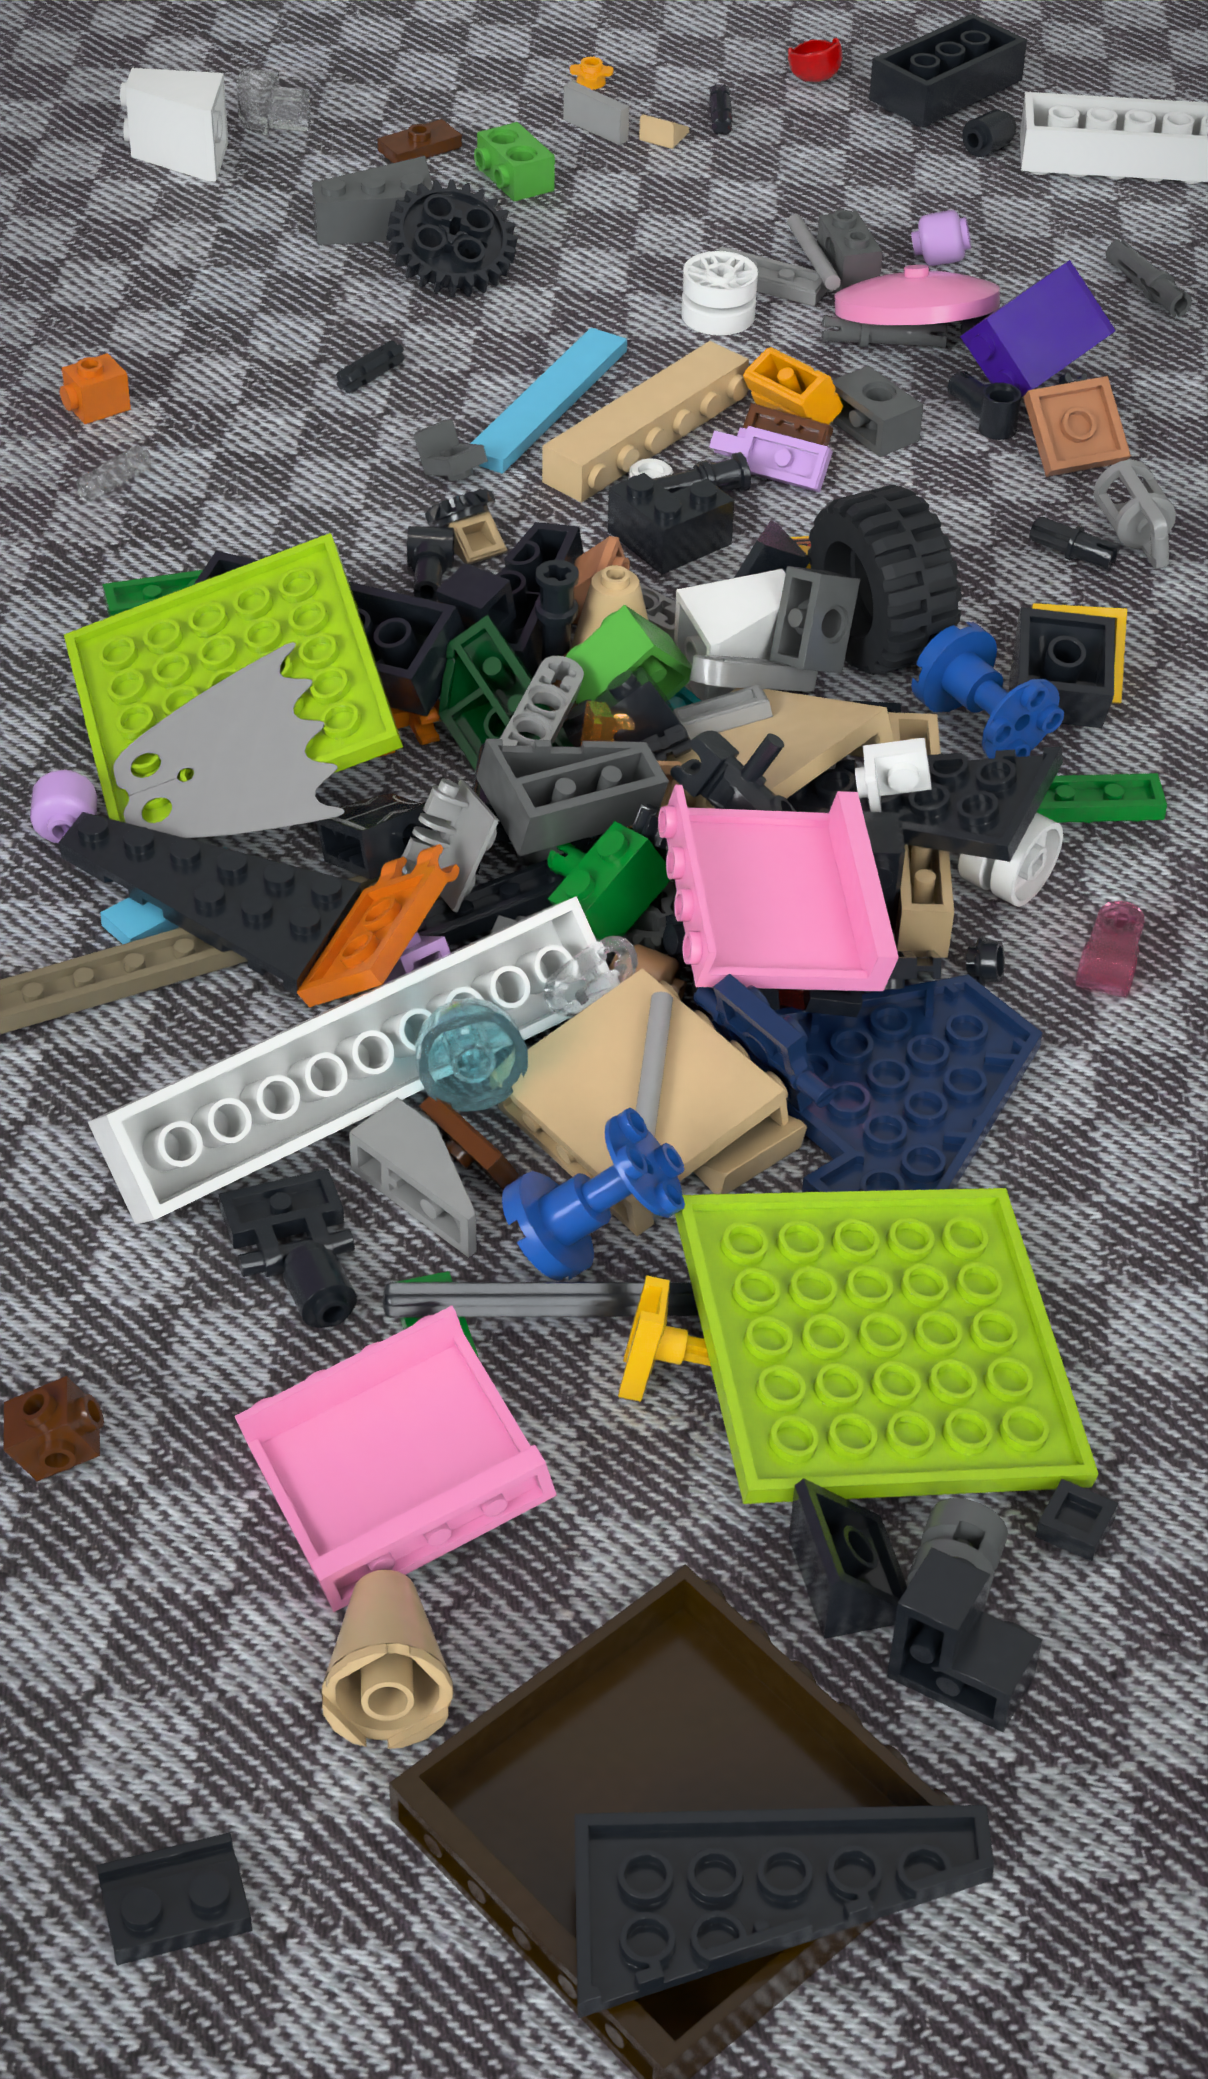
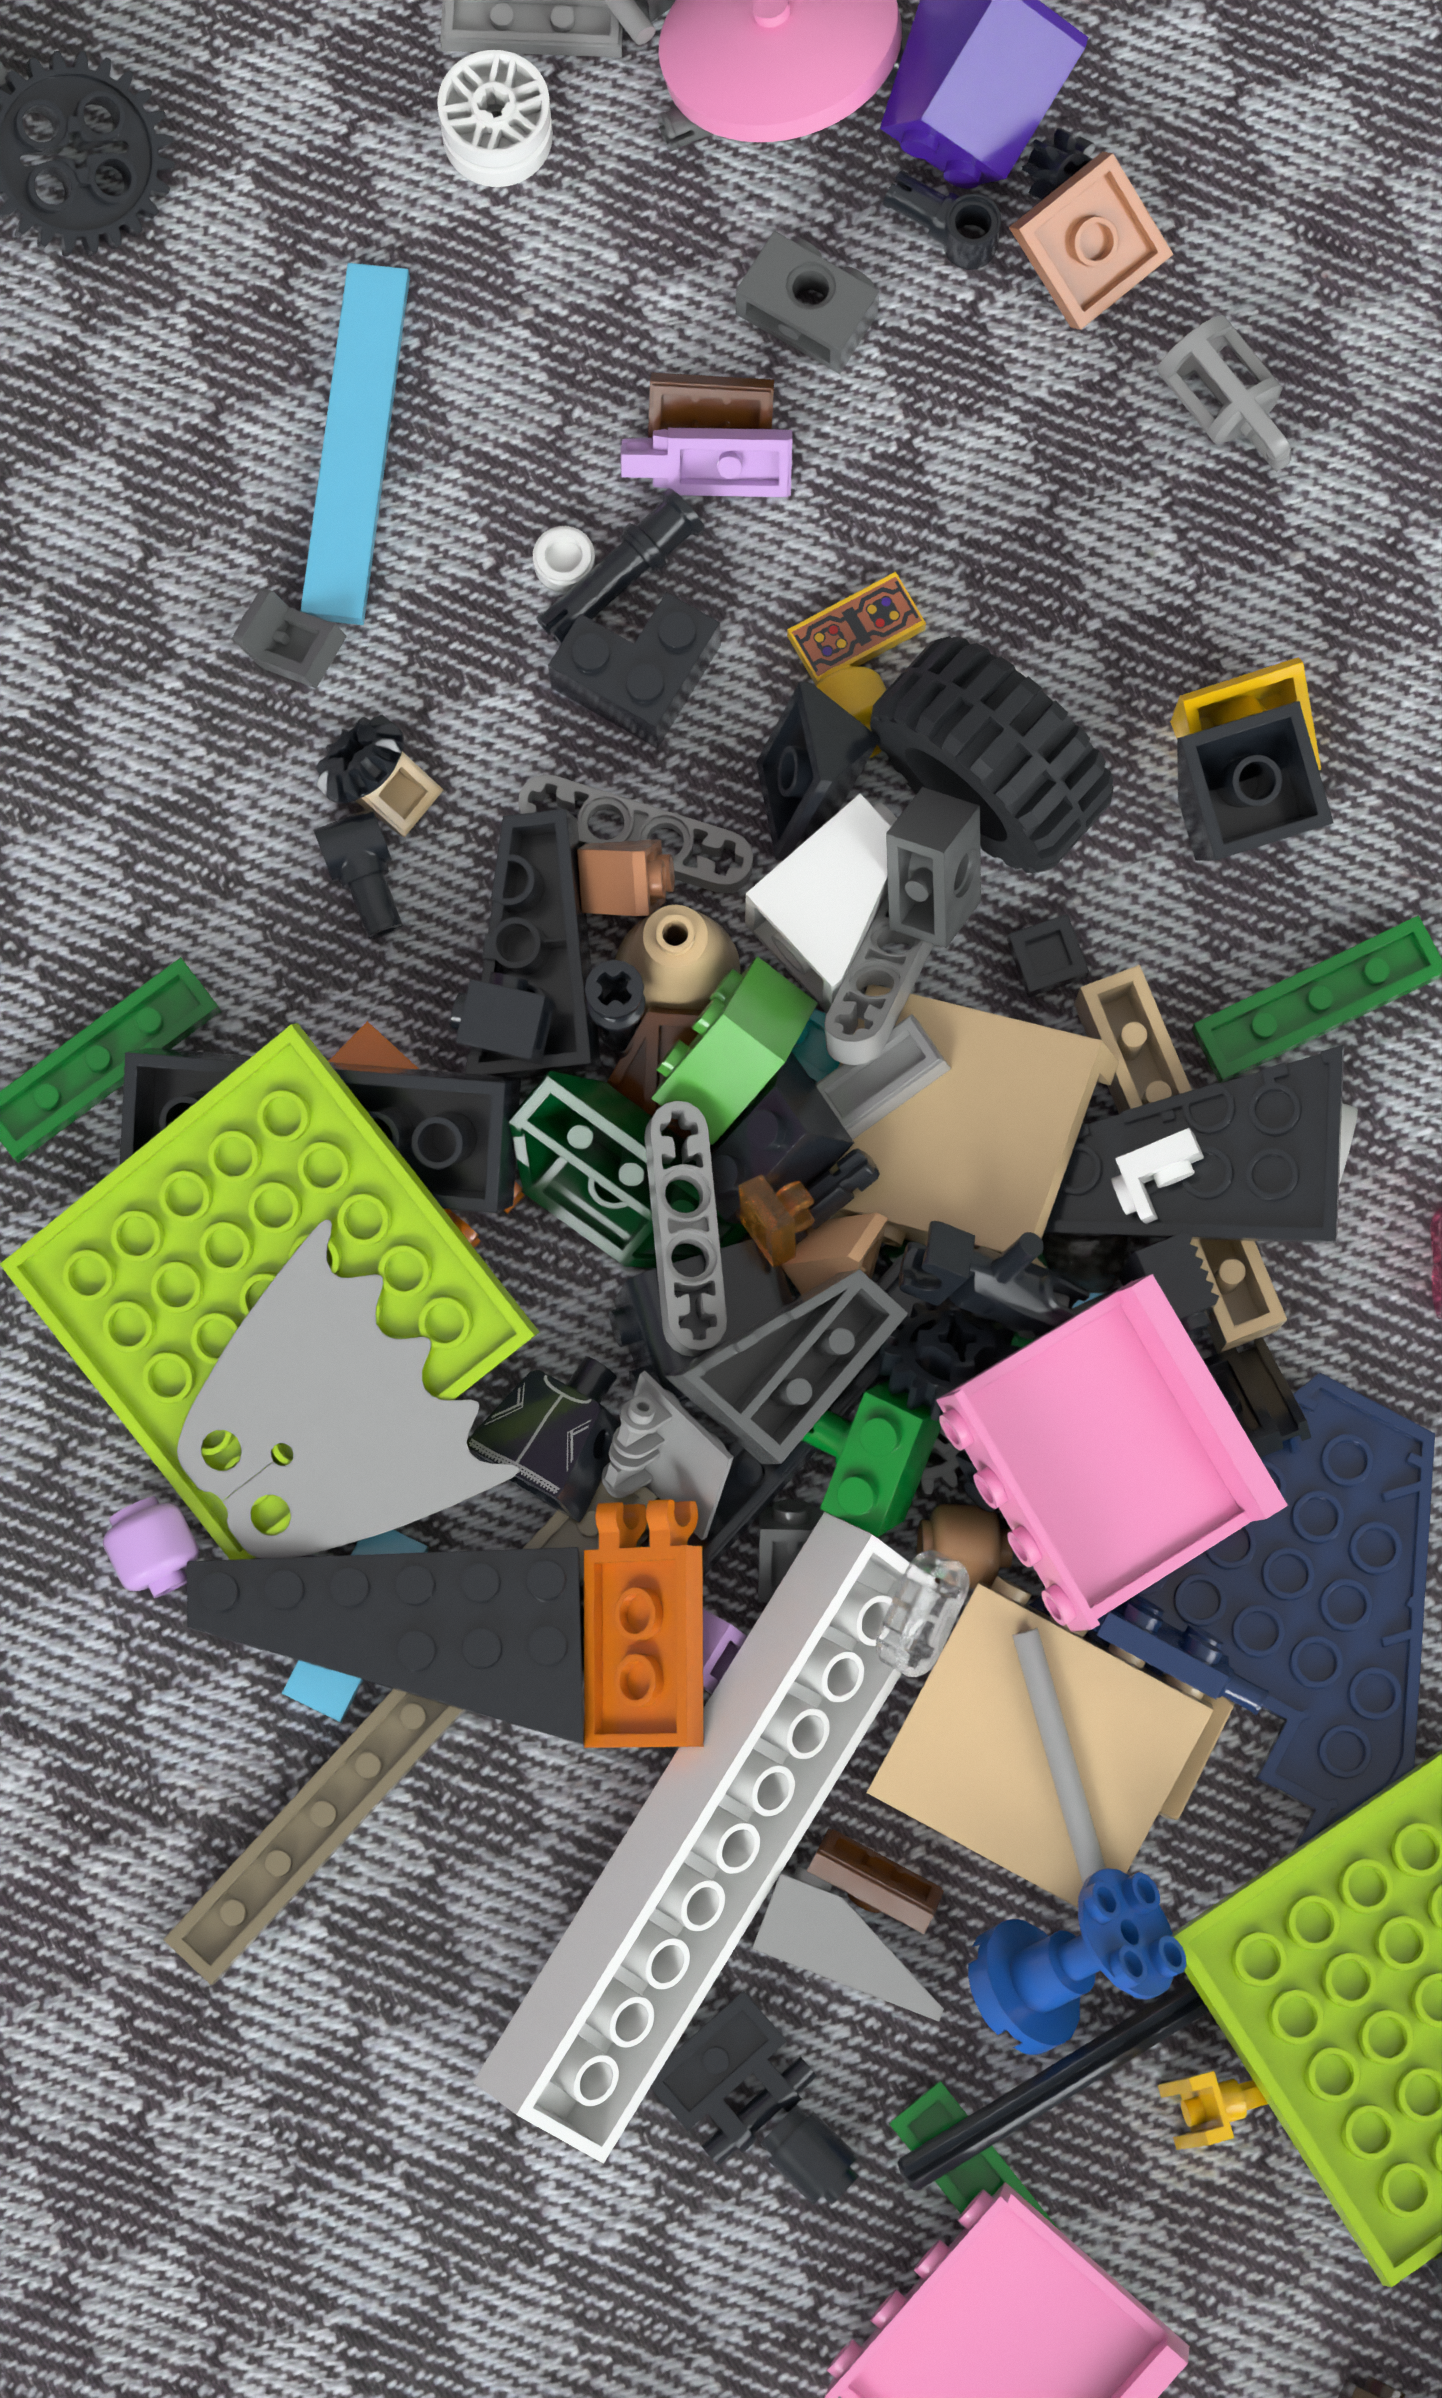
camera: 20 degrees left, 35 degrees up
black axle [336,340,405,393] -> none
clear light blue cylinder [415,997,528,1112] -> none
tan brick [542,341,749,503] -> none
light orange brick [743,347,843,425] -> none
blue piece [911,622,1064,759] -> none
black plate [966,936,1005,987] -> none
black axle [1029,516,1120,571] -> none

